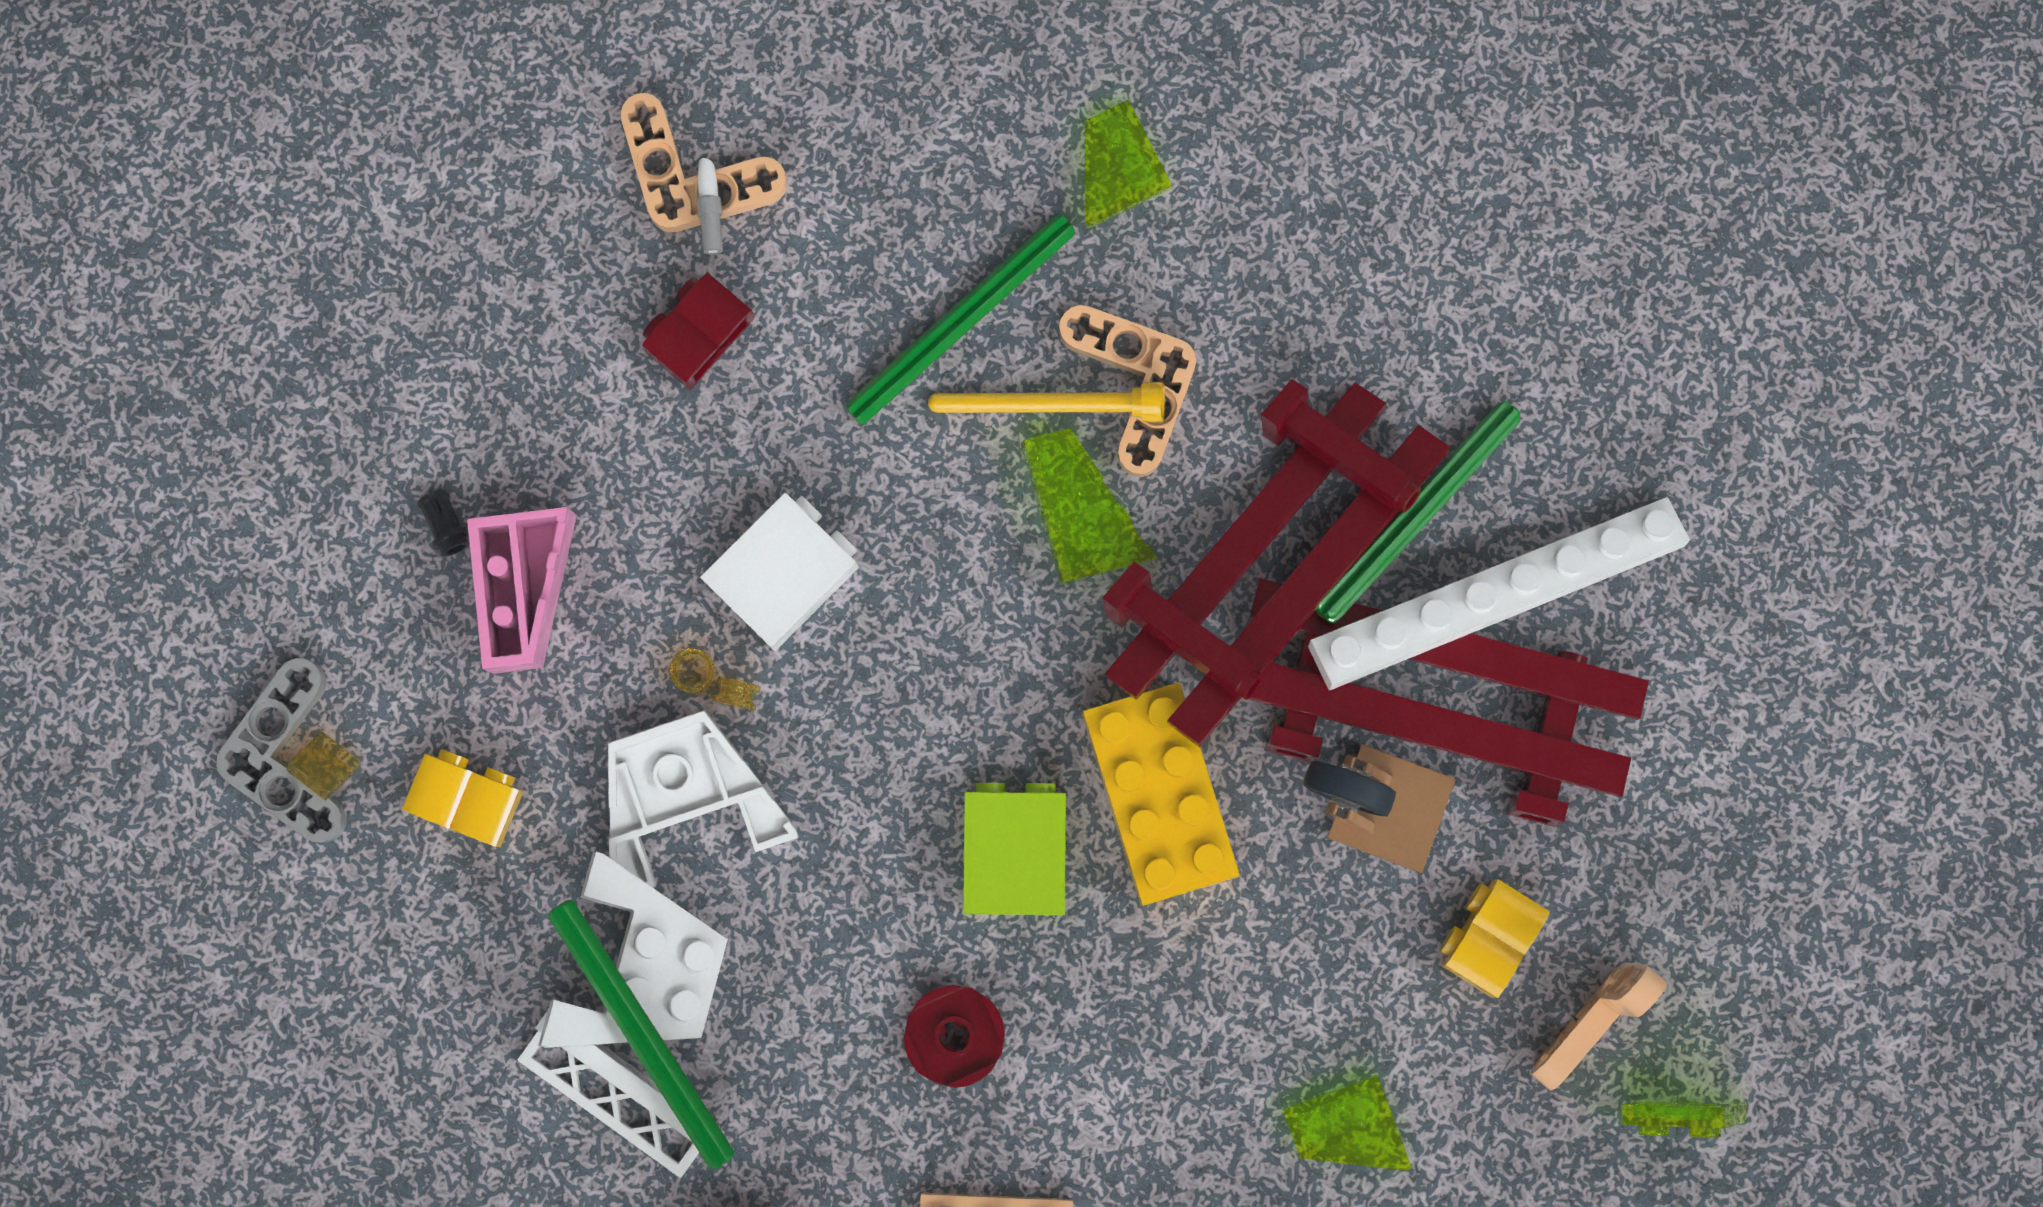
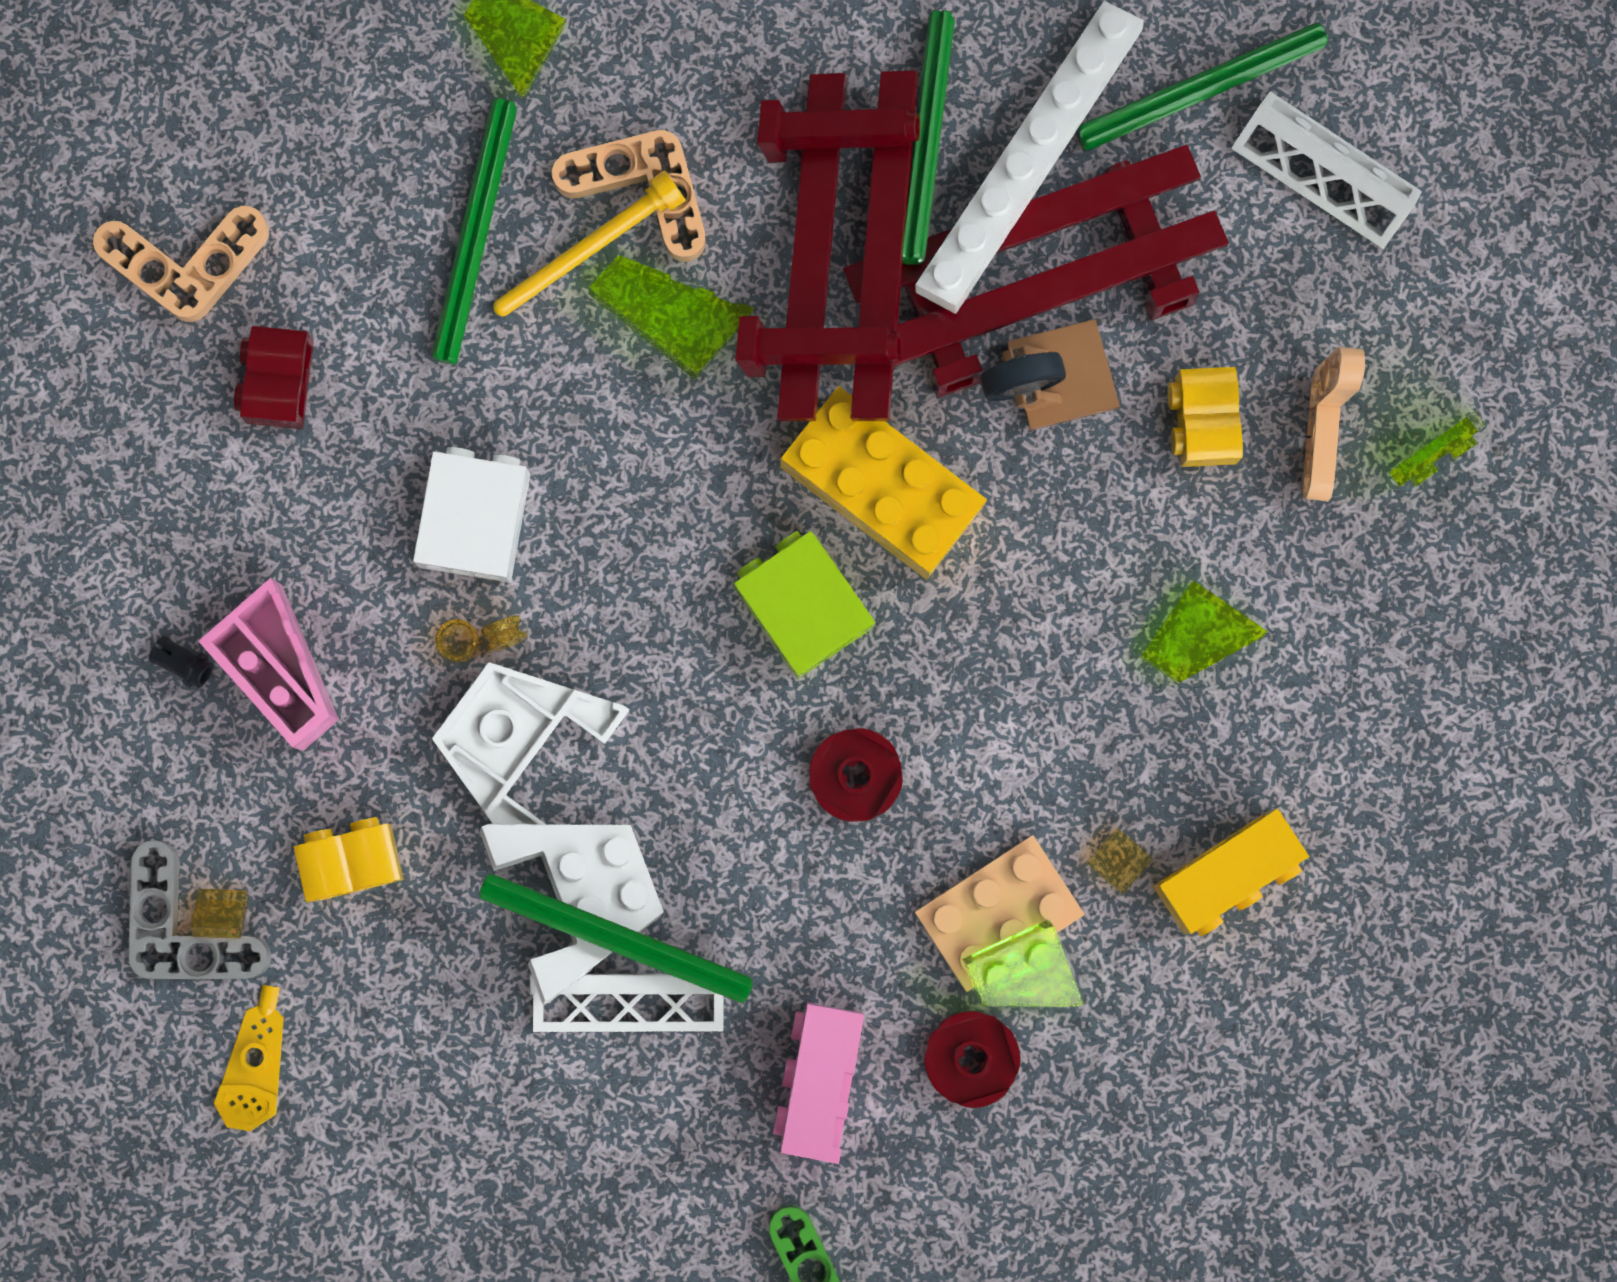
camera: 45 degrees left, 0 degrees up
light grey piece [696,158,723,254] -> none
none -> yellow piece [214,984,284,1131]
none -> green axle [1076,23,1328,151]
none -> white fence [1231,91,1422,249]

